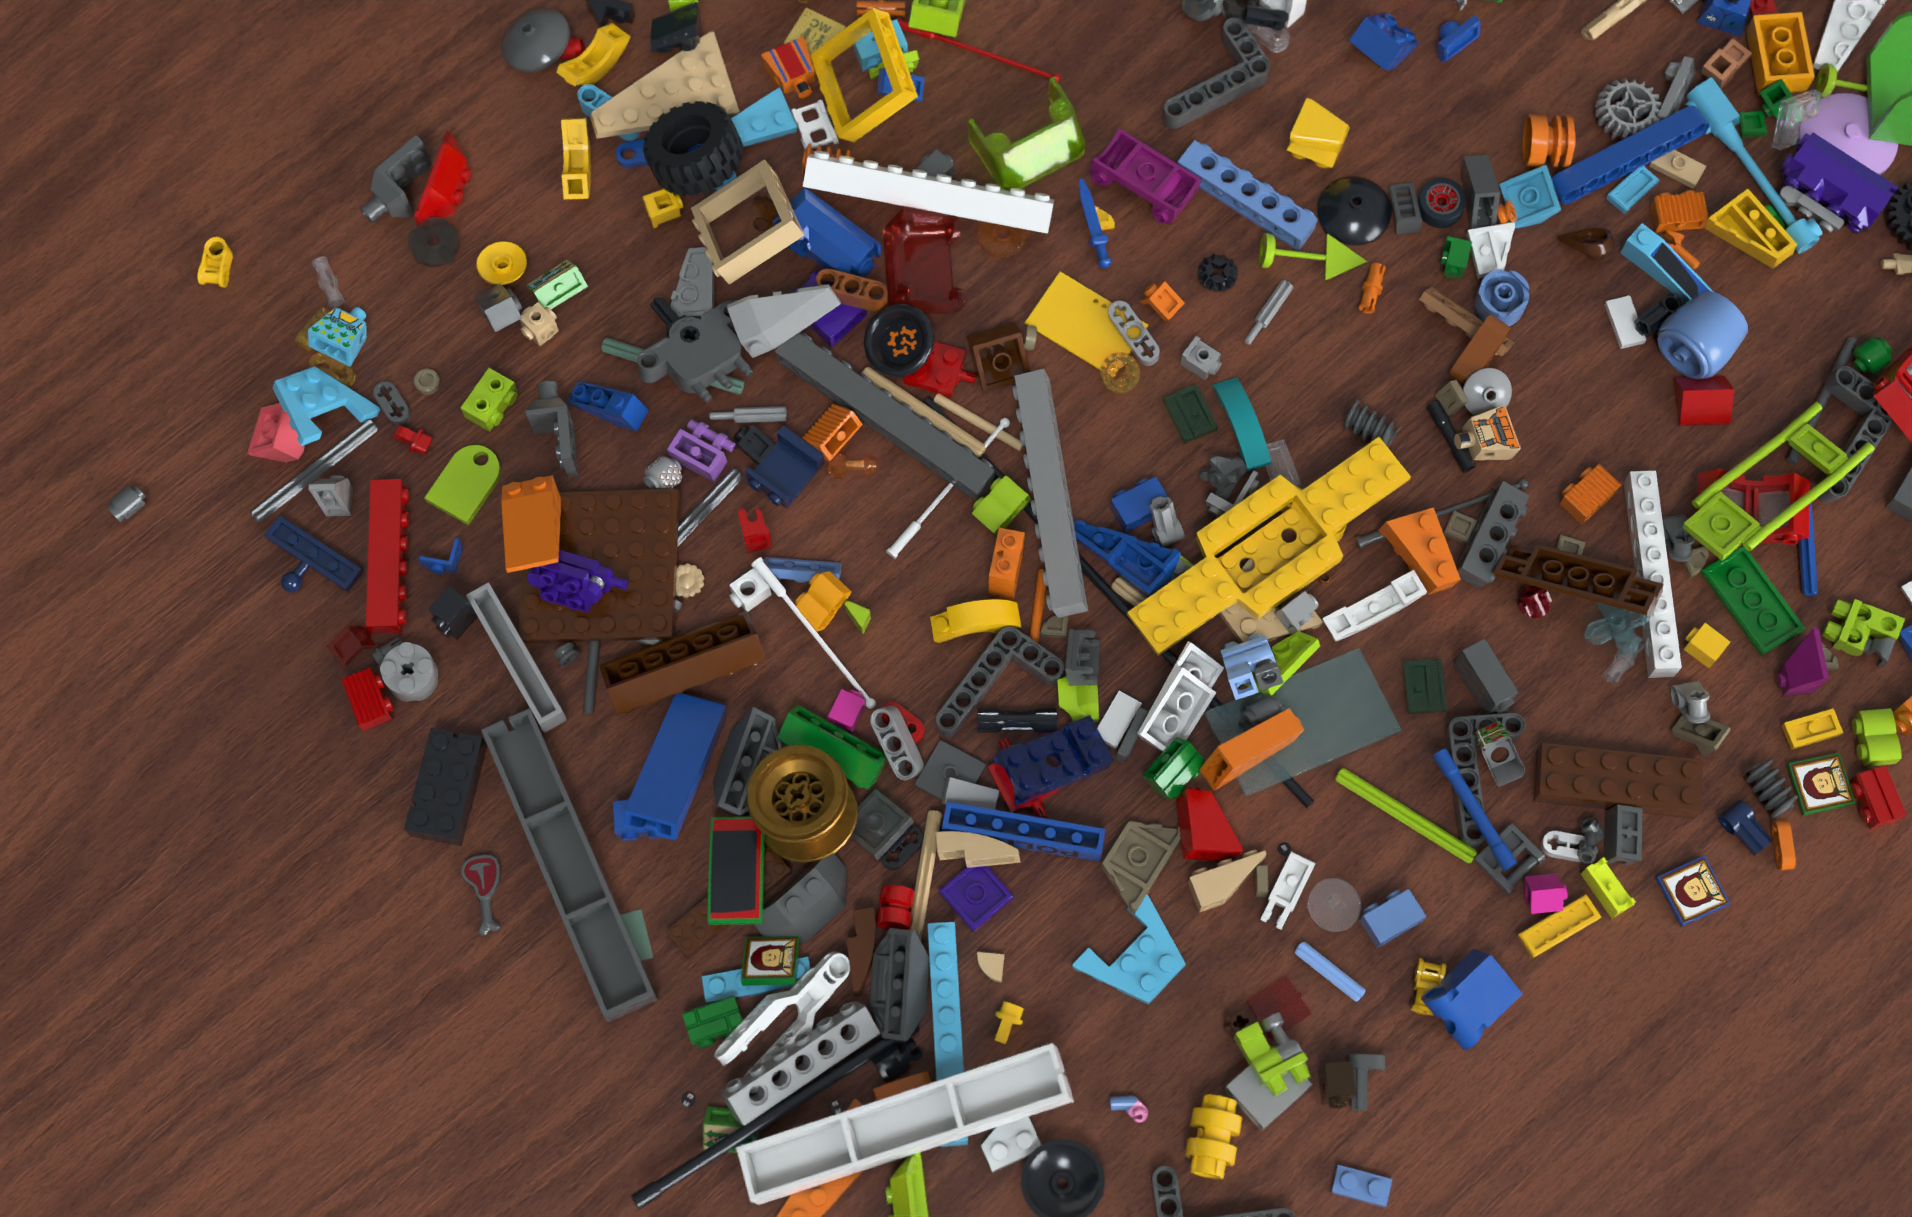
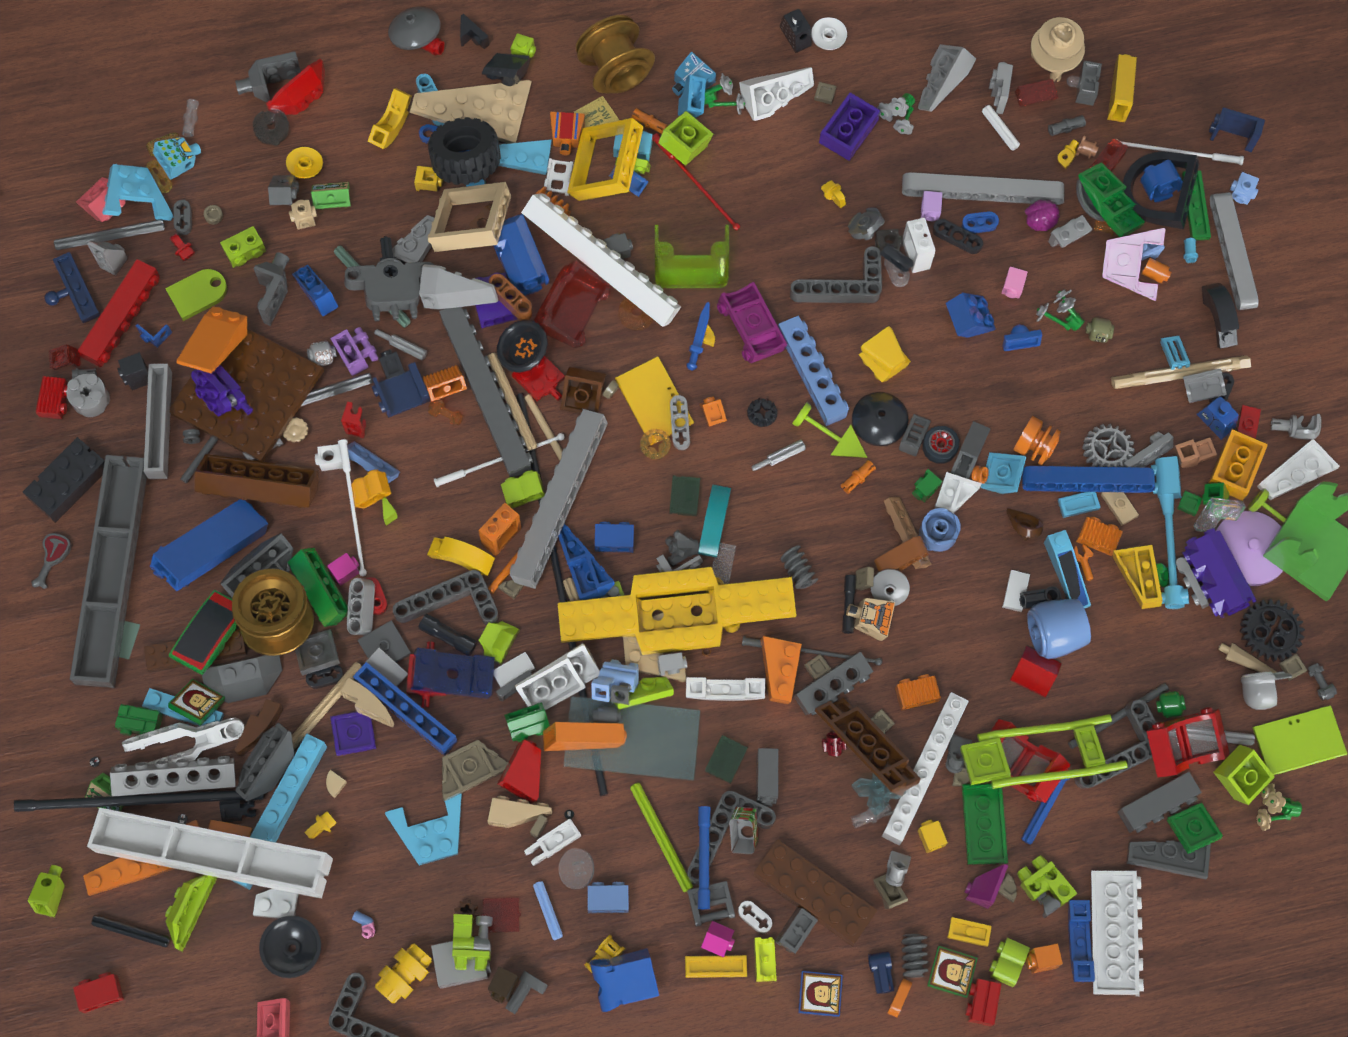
camera: 25 degrees right, 0 degrees up
yellow piece [198,237,233,288] -> none
yellow arch [556,23,631,86] -> none
red wheel [876,885,915,930] -> none
dark grey hinge [1065,629,1101,686] -> none
light grey piece [1149,496,1185,547] -> none
light grey brick [1180,336,1222,380] -> none
dark grey bar [1577,817,1605,864] -> none

